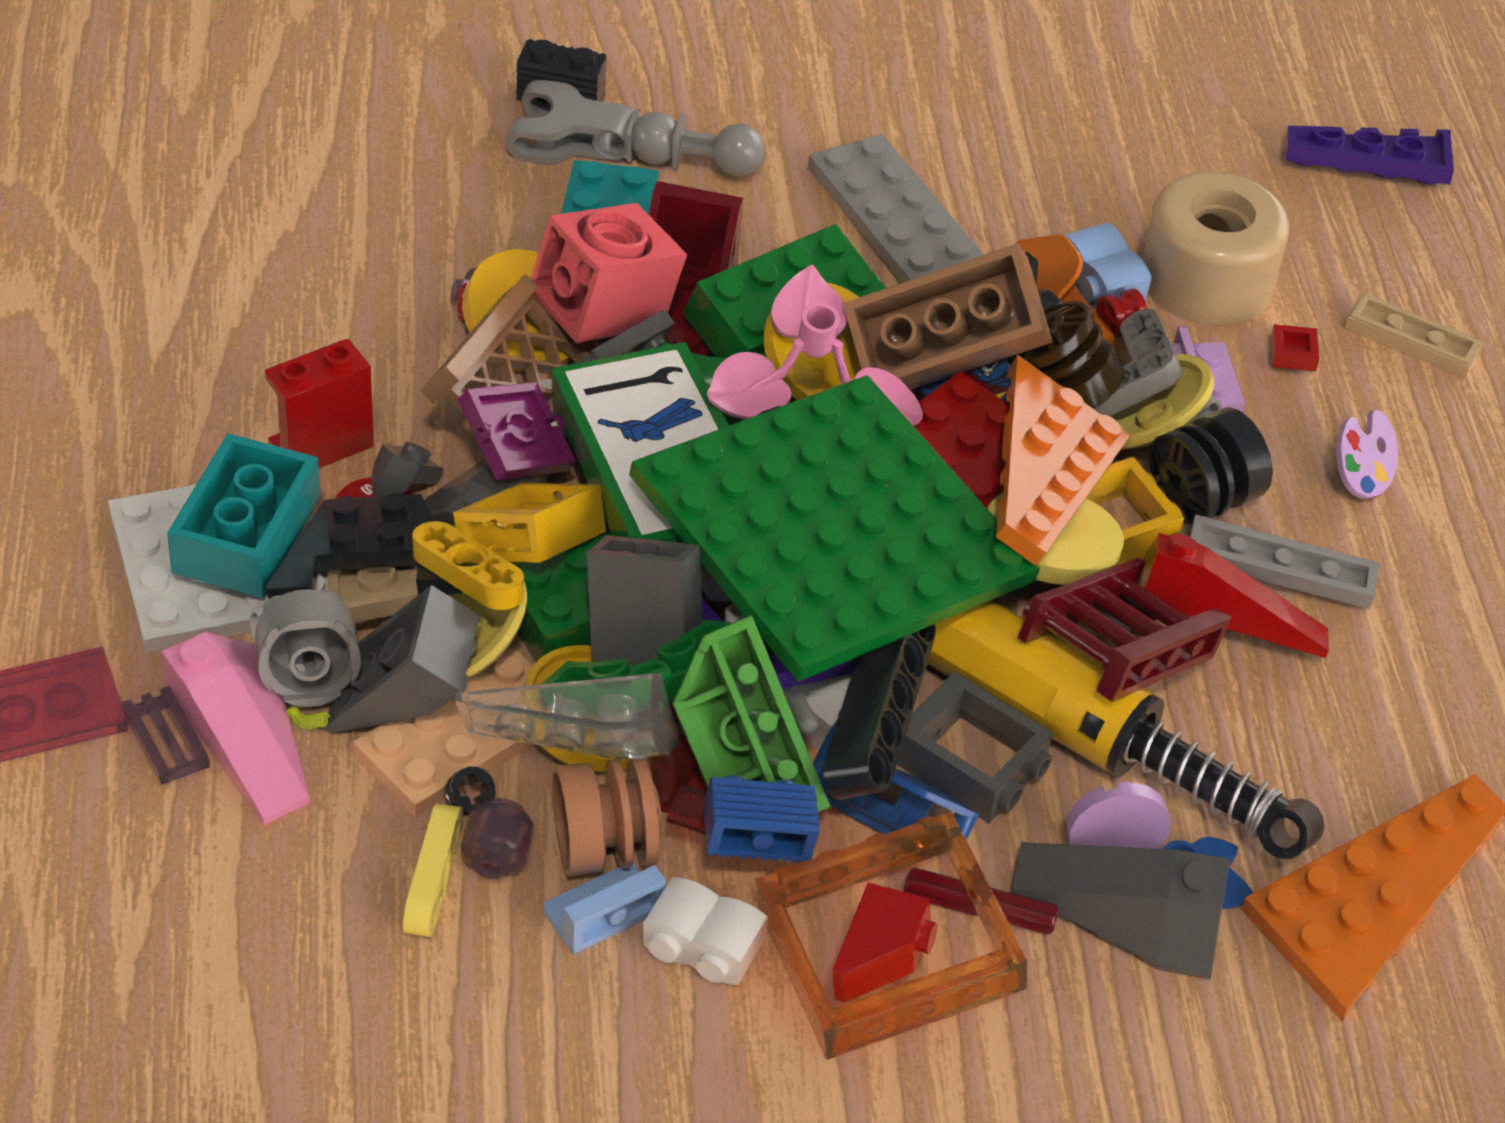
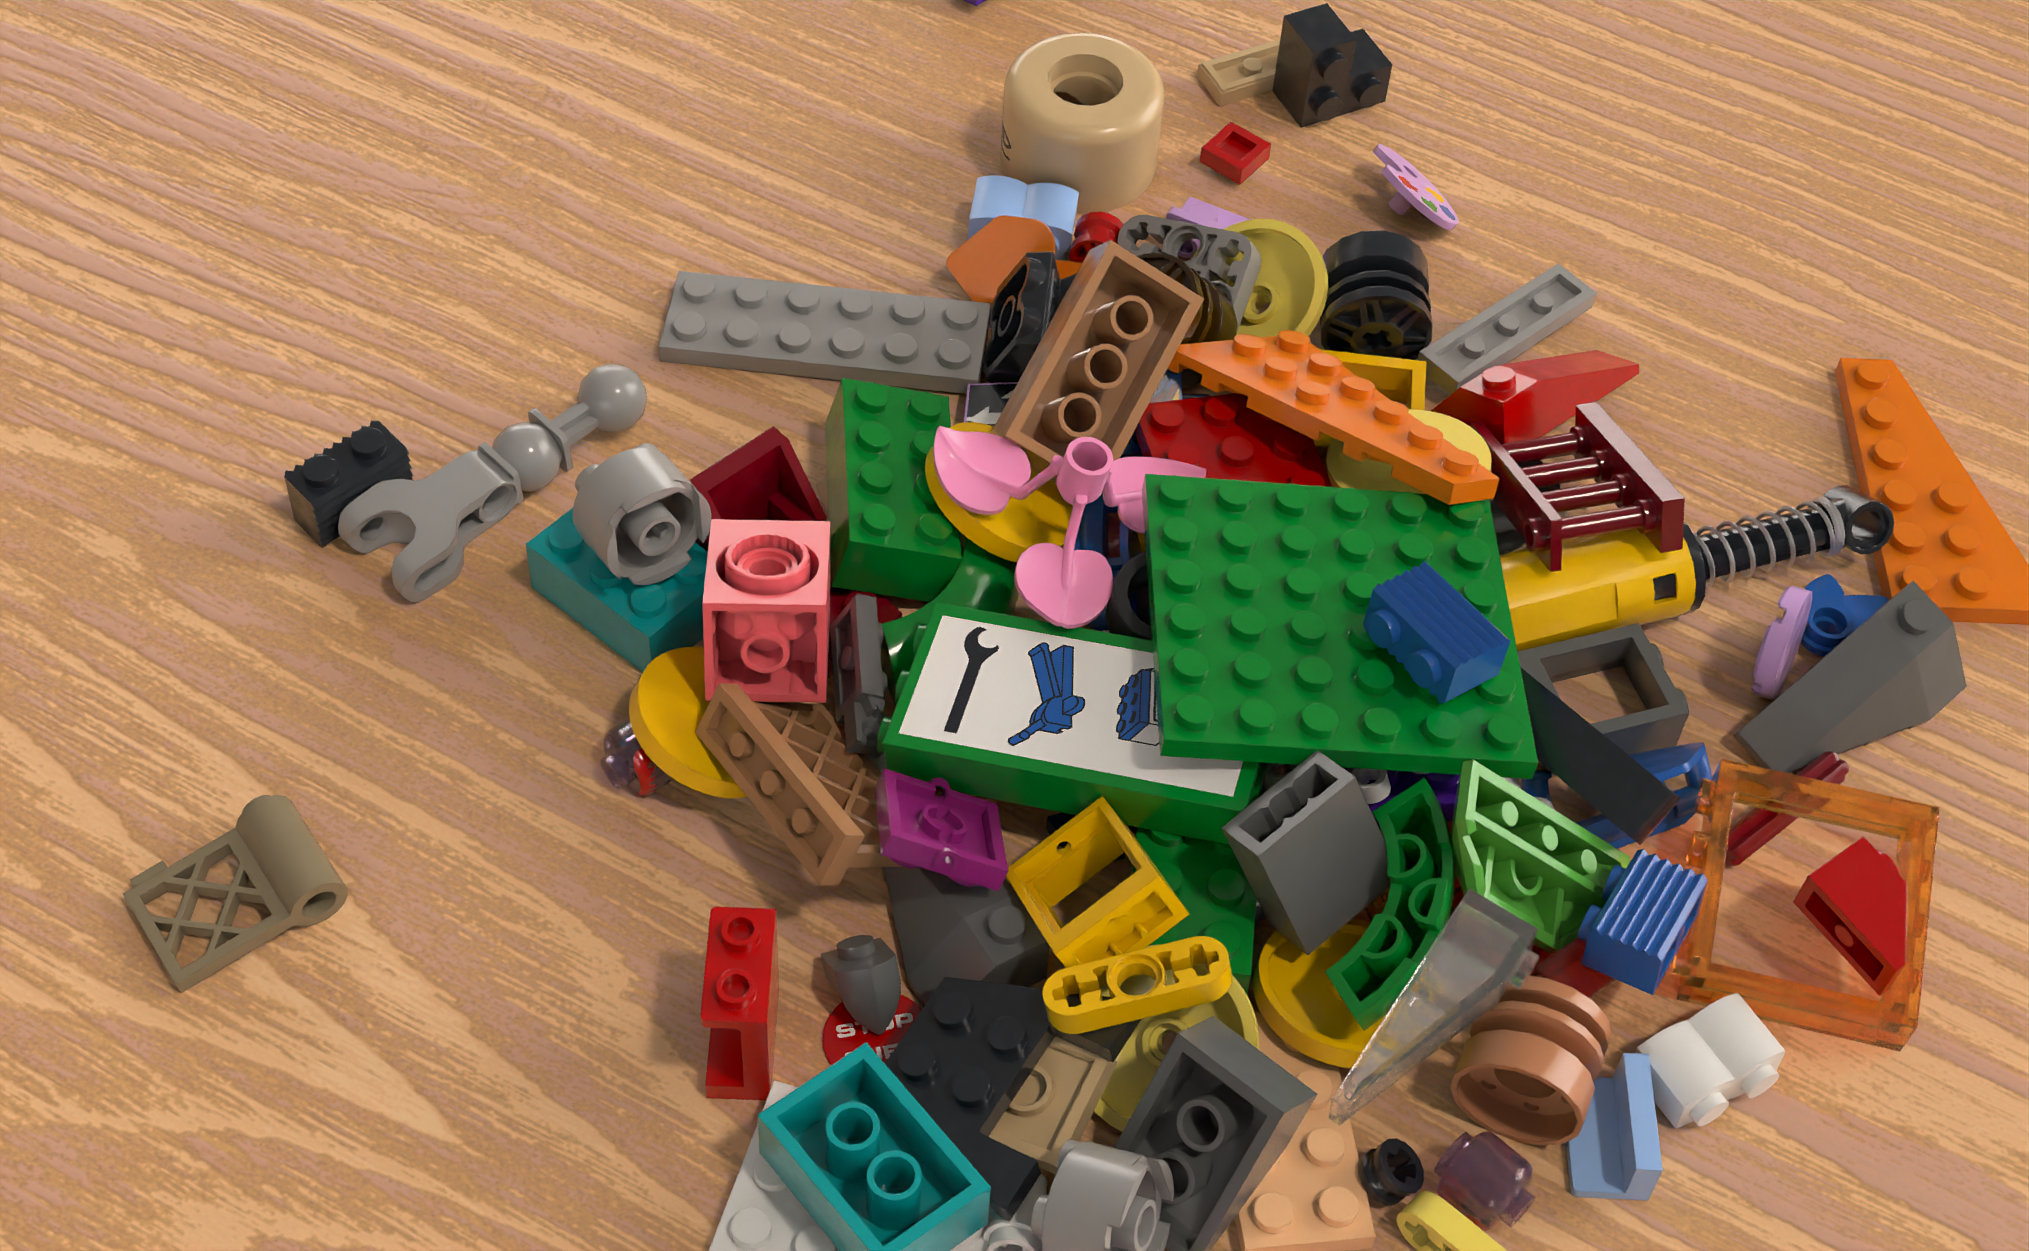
camera: 55 degrees left, 5 degrees up
none -> dark tan piece [123,795,348,993]
none -> light grey brick [573,443,711,585]
none -> black brick [1272,3,1392,128]
none -> blue brick [1363,561,1510,703]

